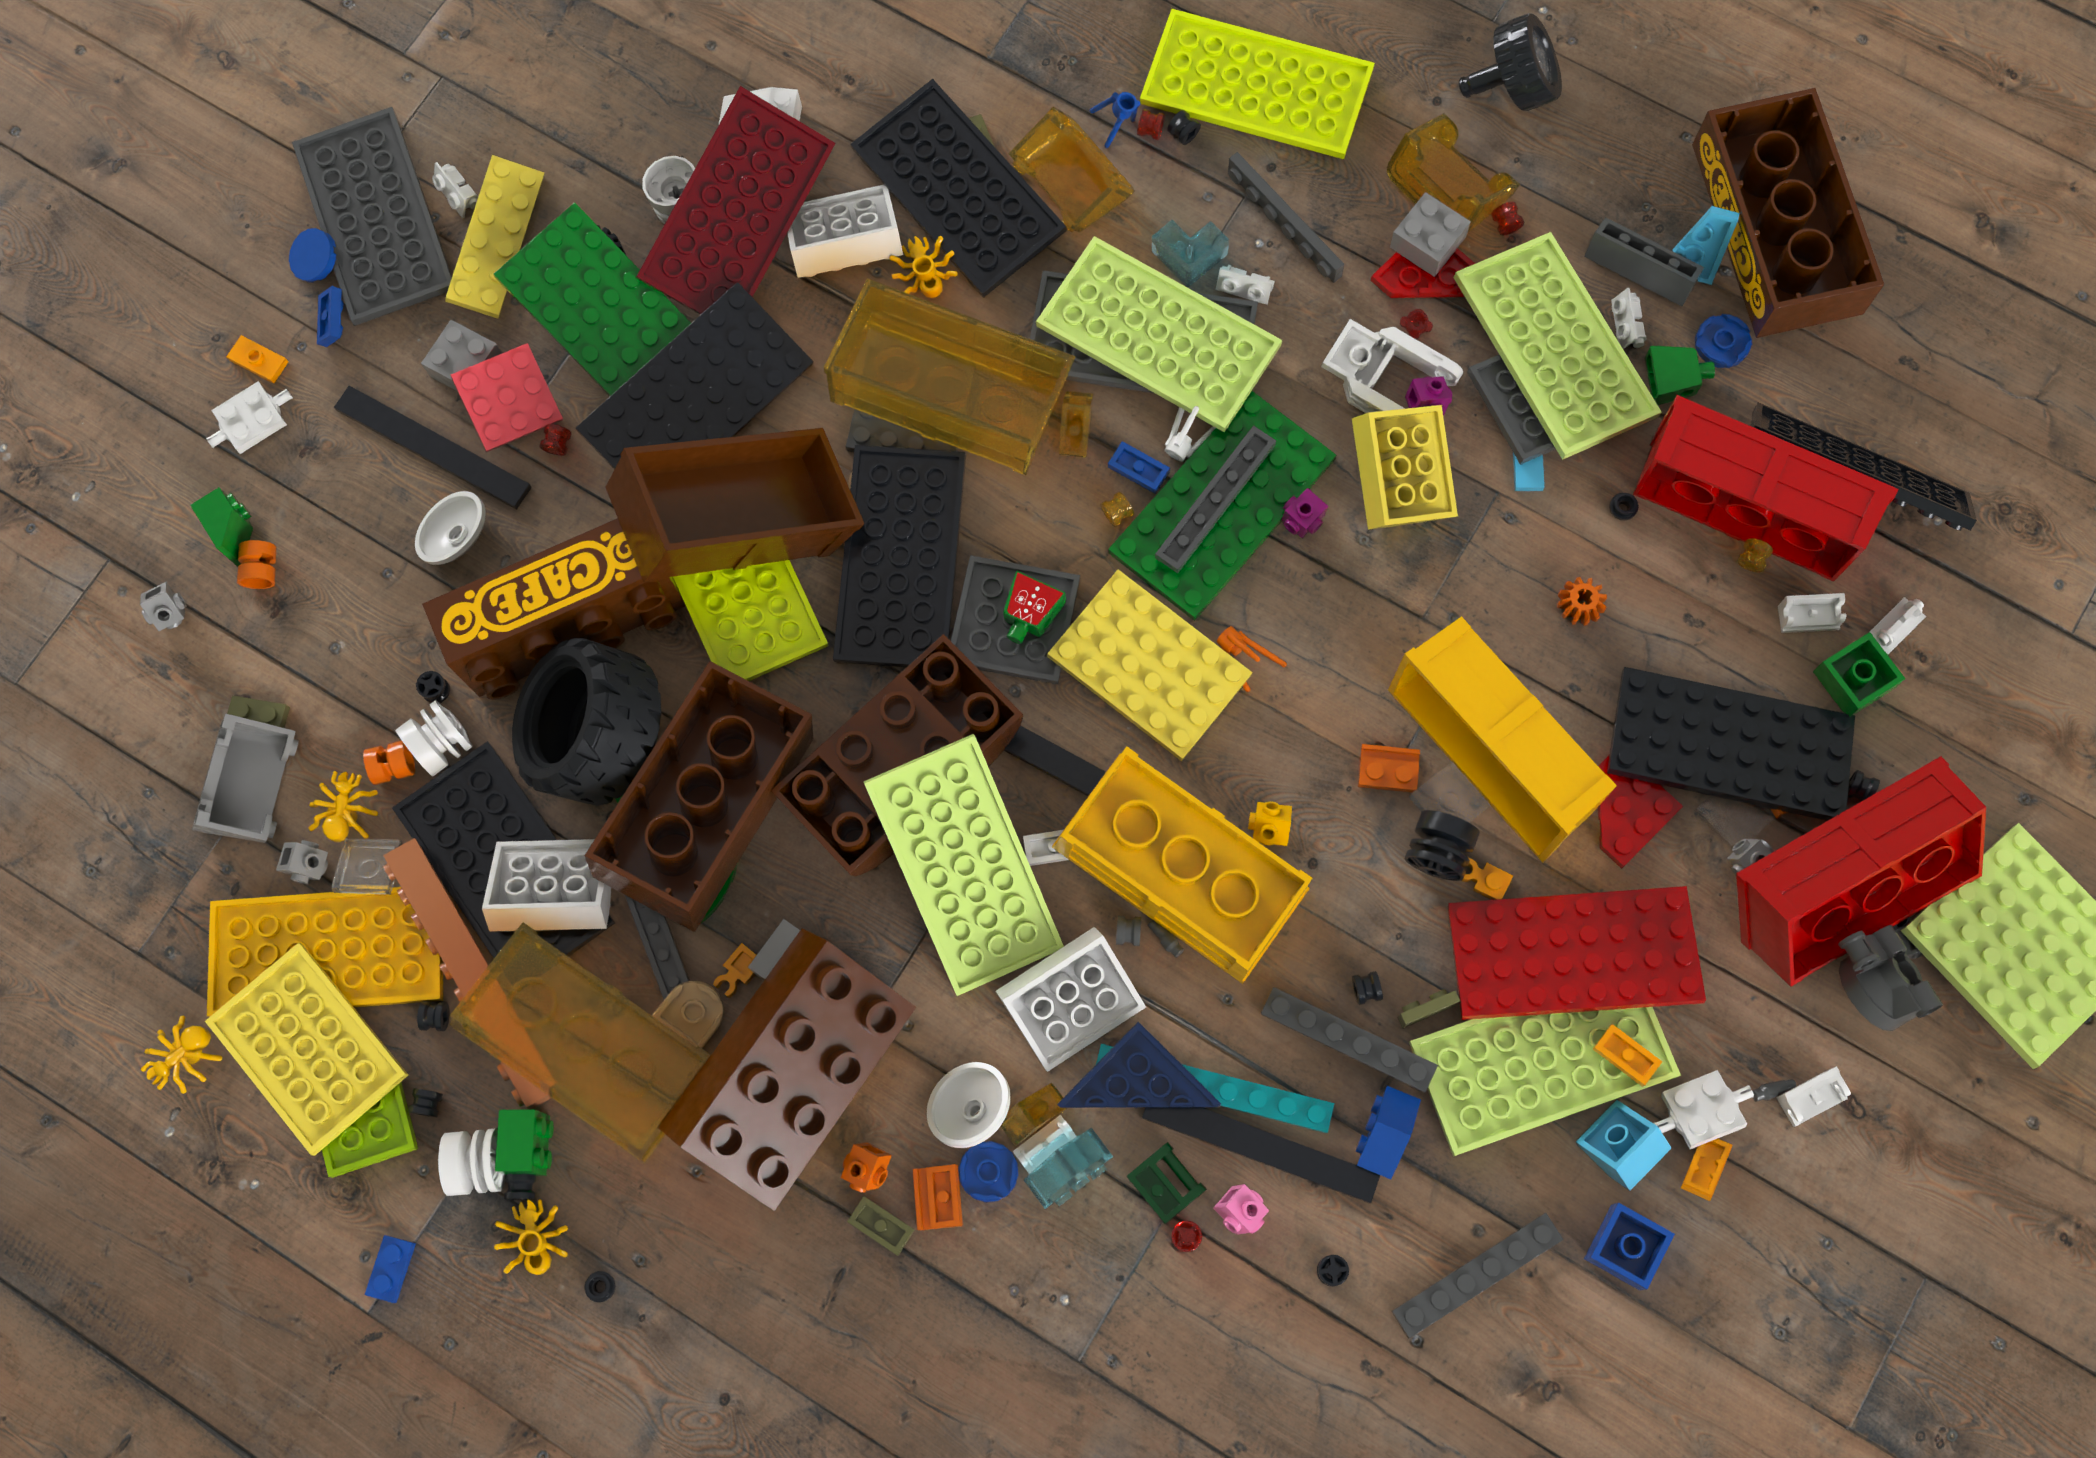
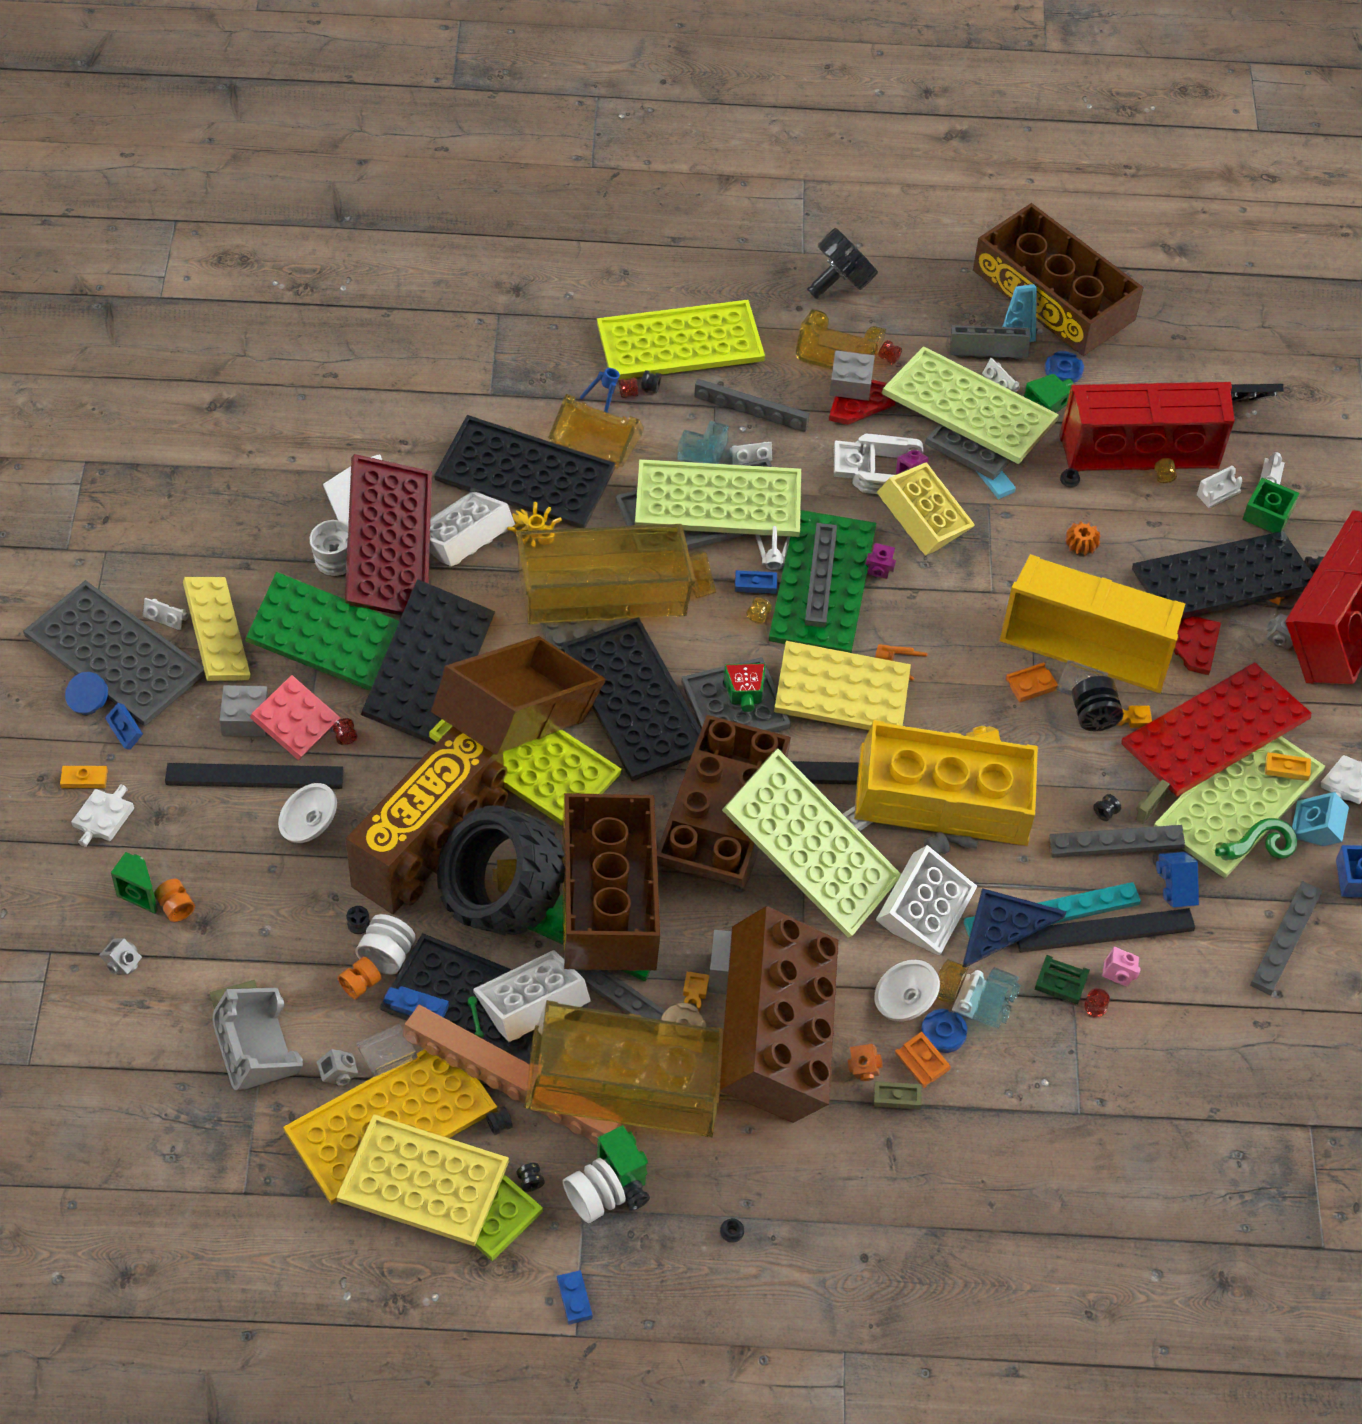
camera: 40 degrees left, 20 degrees down
yellow animal [141,1015,222,1094] -> none
yellow animal [308,771,378,842] -> none
yellow animal [494,1199,568,1275] -> none
black wheel [1317,1255,1349,1287] -> none
clear red plate [1400,309,1433,340] -> none
none -> blue hinge [383,986,449,1018]
none -> green hinge [468,996,484,1038]
none -> green plant [1215,818,1297,860]

